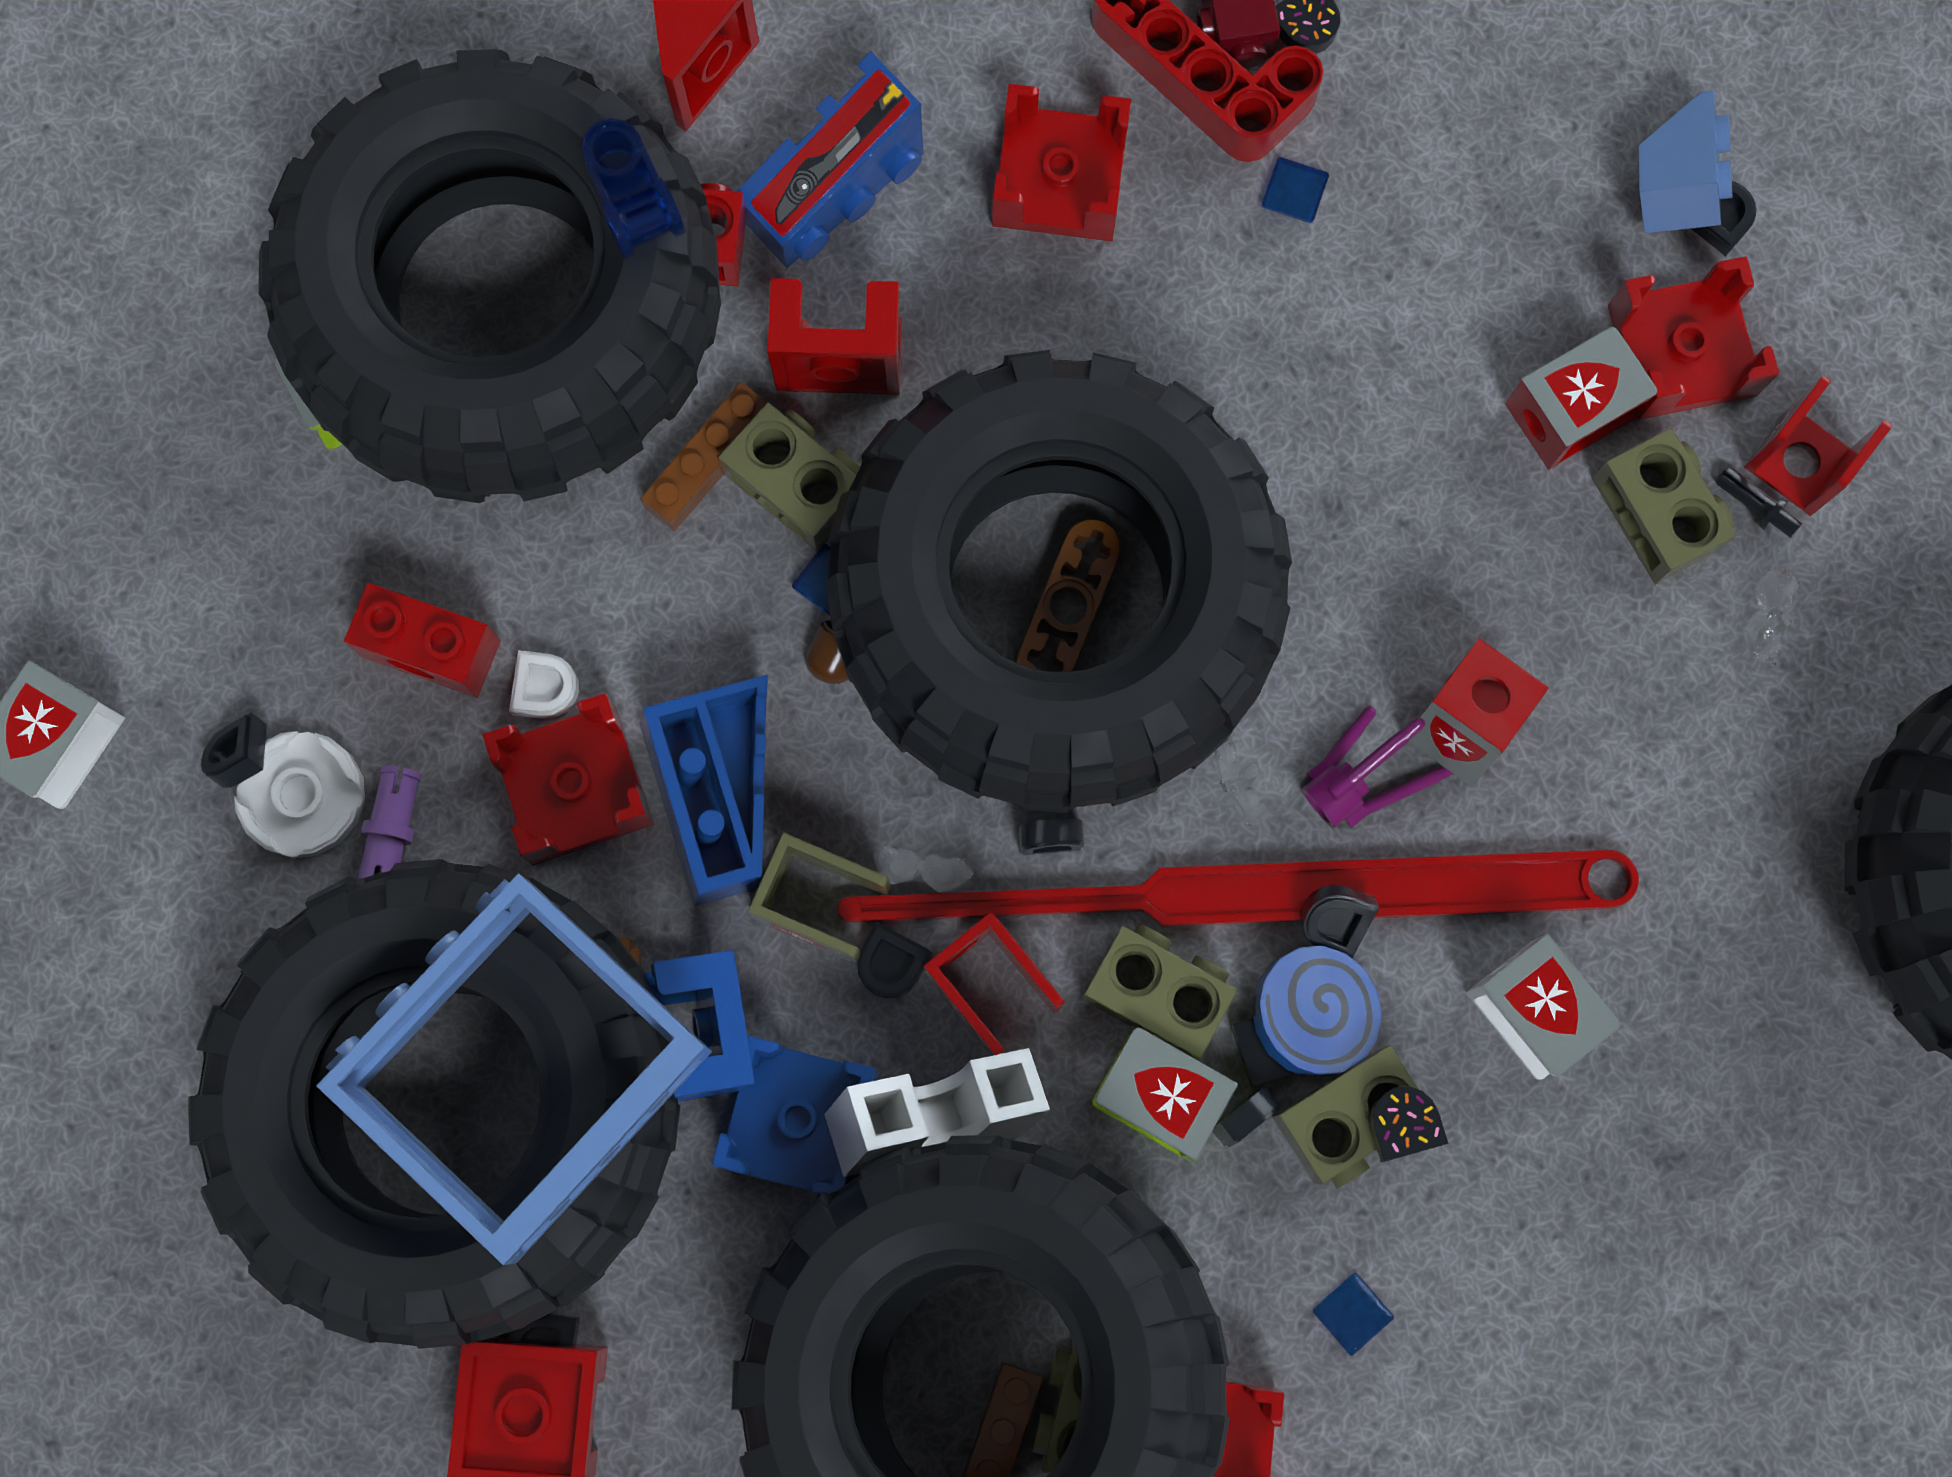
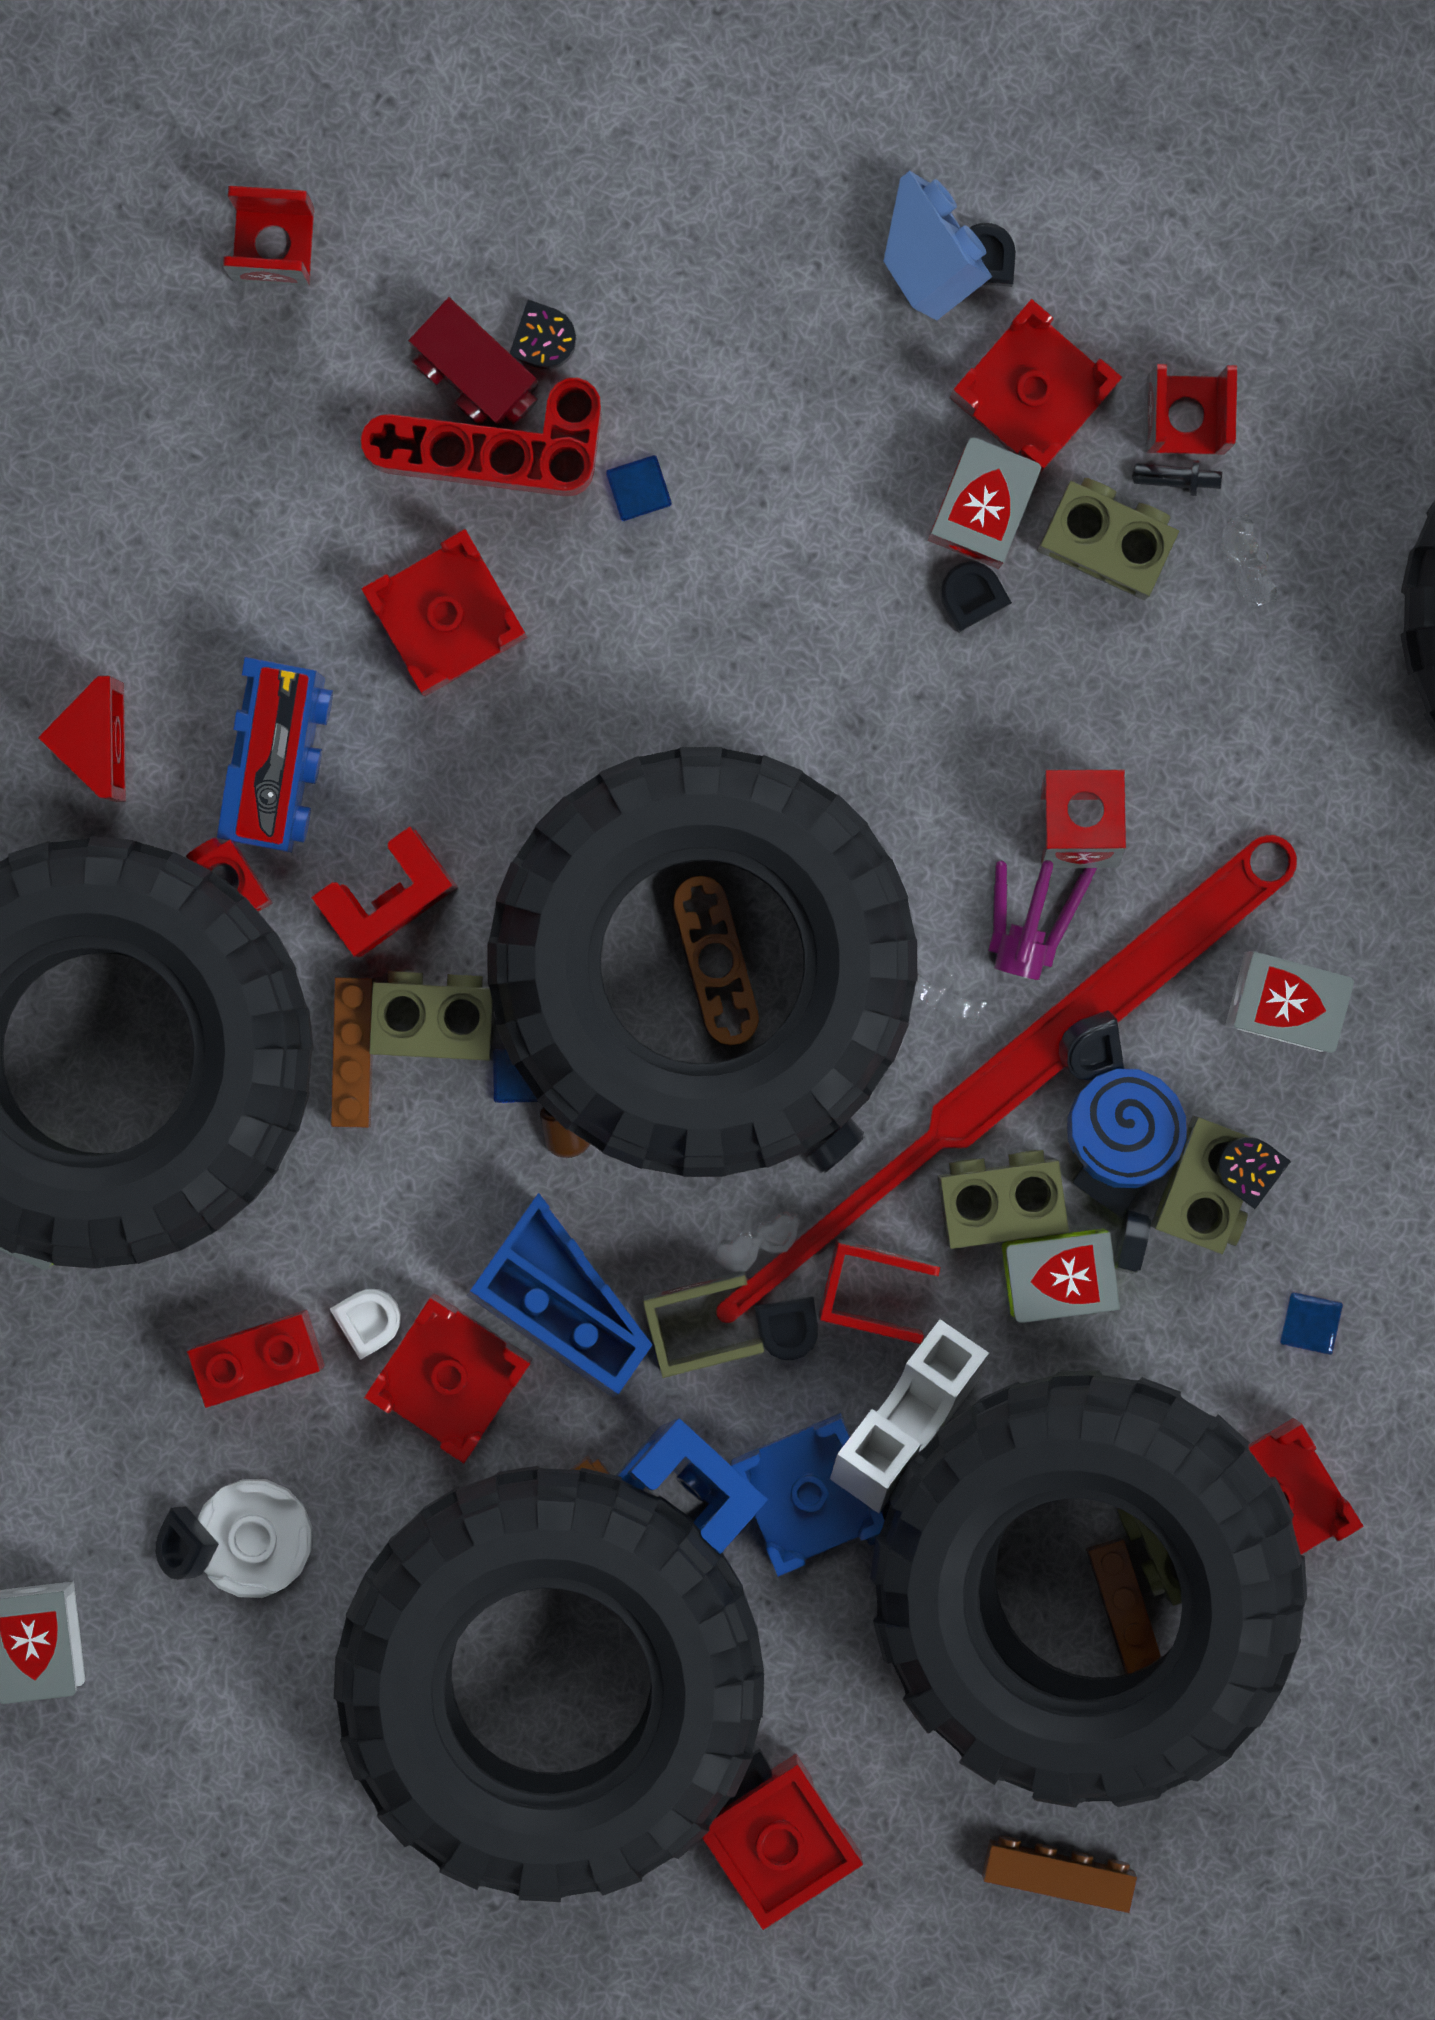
camera: 35 degrees left, 10 degrees up
medium blue window [317,873,712,1265] -> none
medium lavender pin [358,766,422,879] -> none
clear blue piece [581,118,686,259] -> none
none -> black tile [941,562,1012,633]

